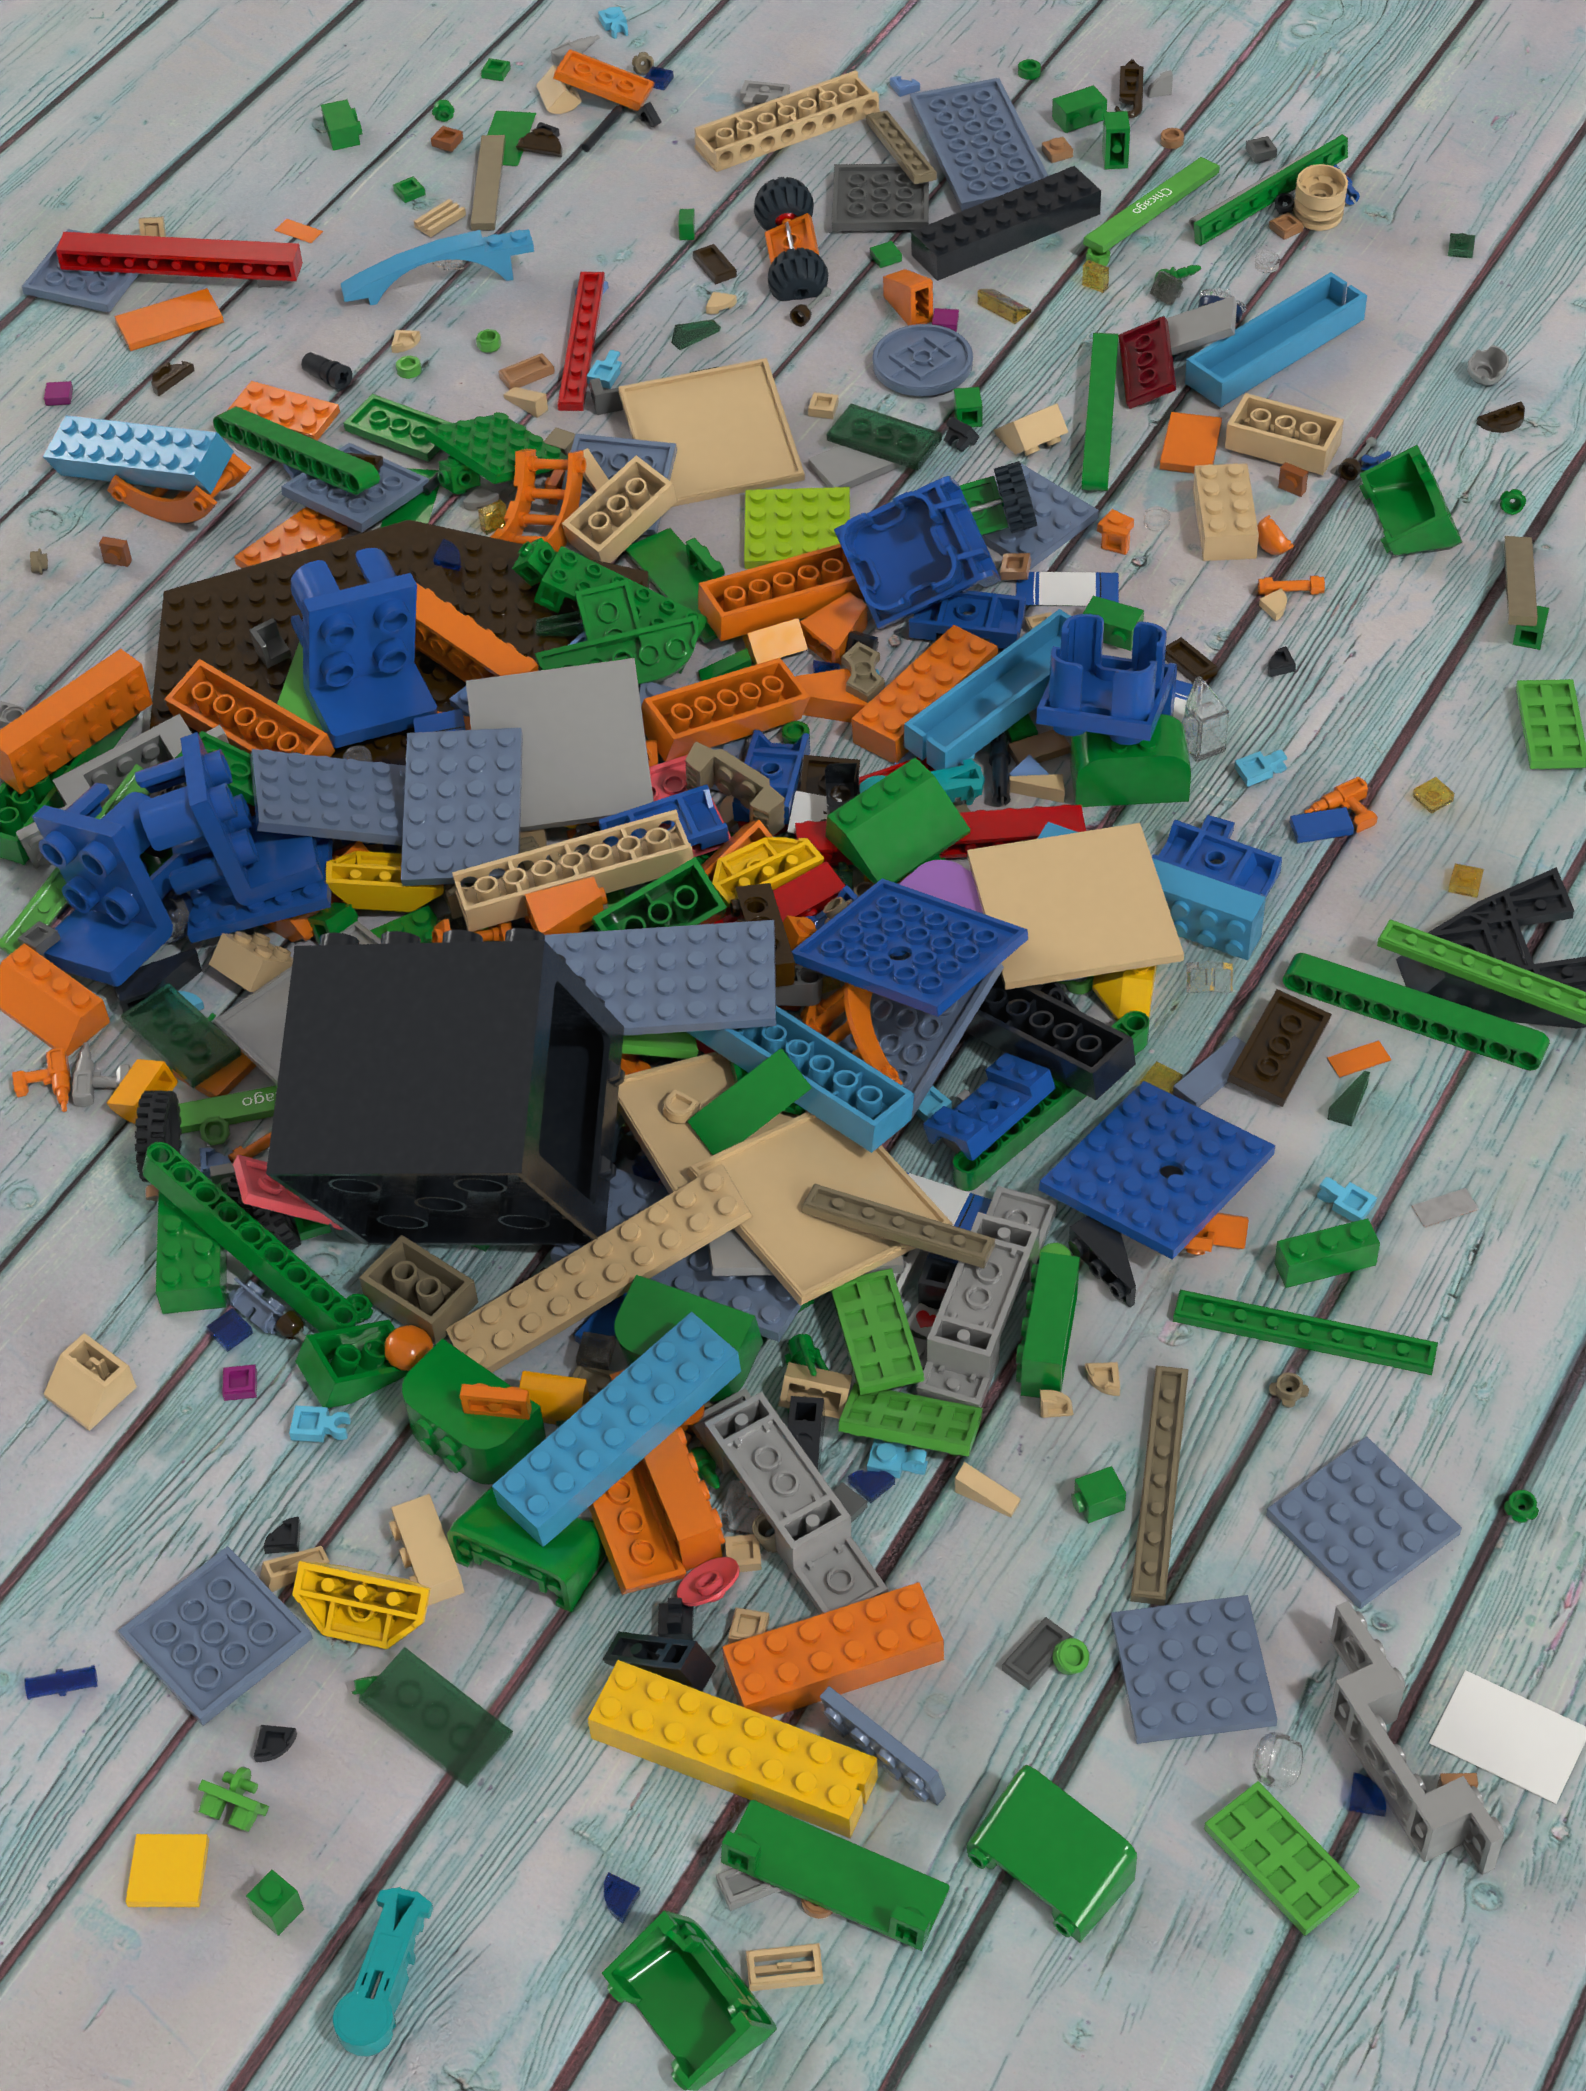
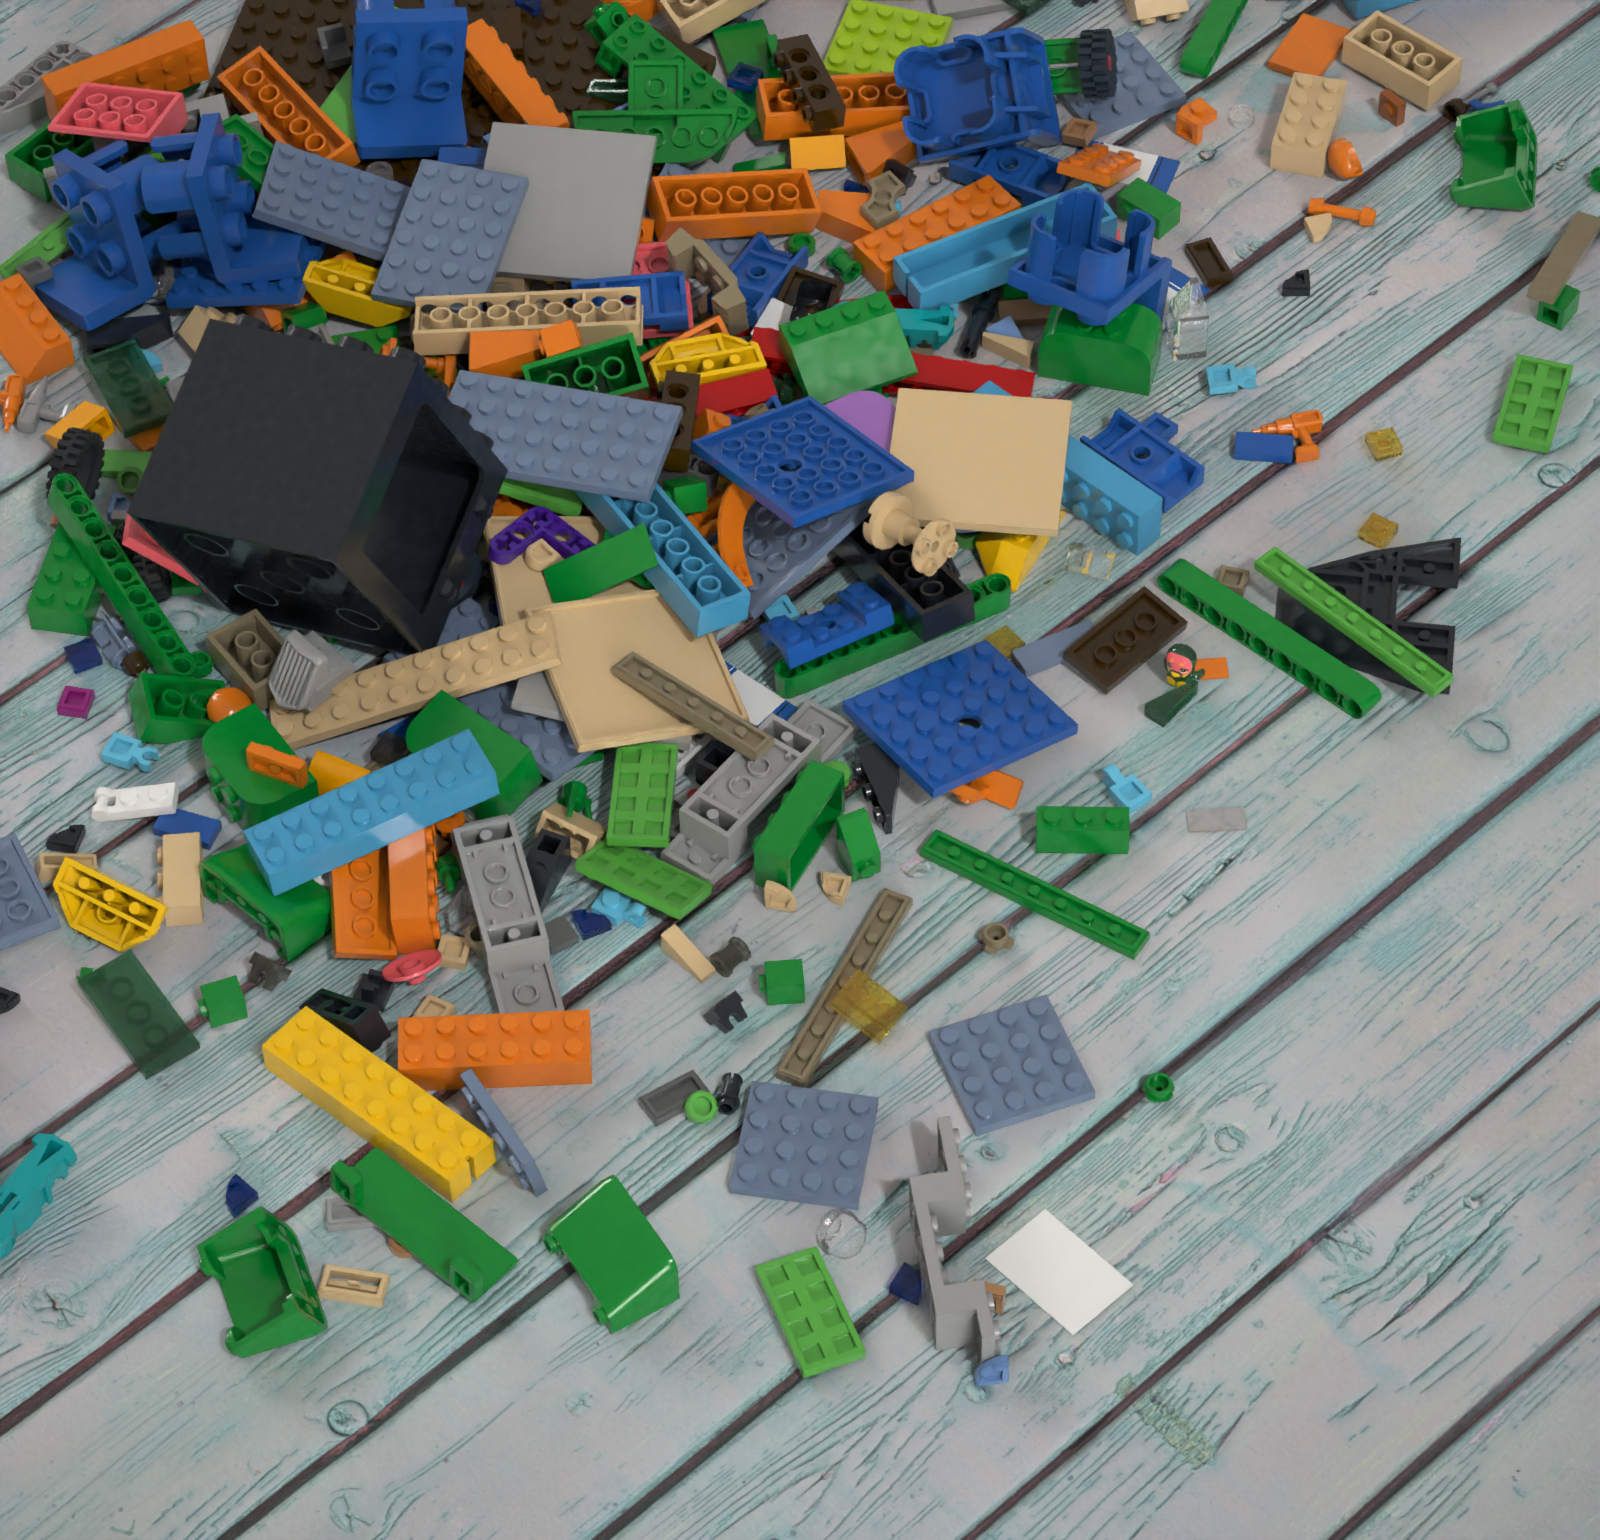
camera: 15 degrees right, 0 degrees up
none -> coral slope [48,82,189,143]
none -> white plate [91,782,179,822]
none -> blue tile [153,808,222,850]
none -> green brick [197,975,248,1028]
none -> clear smoke tile [249,951,292,991]
none -> light grey piece [268,629,354,713]
none -> dark purple beam [487,506,595,565]
none -> orange slope [538,319,584,358]
none -> green brick [662,475,707,515]
none -> black tile [703,990,748,1034]
none -> clear smoke bush [710,936,751,977]
none -> black pin [715,1072,743,1115]
none -> clear blue plate [727,62,764,94]
none -> dark brown brick [773,34,846,132]
none -> green bush [826,247,863,284]
none -> clear yellow plate [829,969,908,1044]
none -> green slope [836,807,881,882]
none -> tan piece [863,491,958,577]
none -> medium blue tile [974,1354,1009,1386]
none -> orange plate [1056,143,1142,187]
none -> animal [1164,643,1205,689]
none -> dark tan tile [1216,565,1250,597]

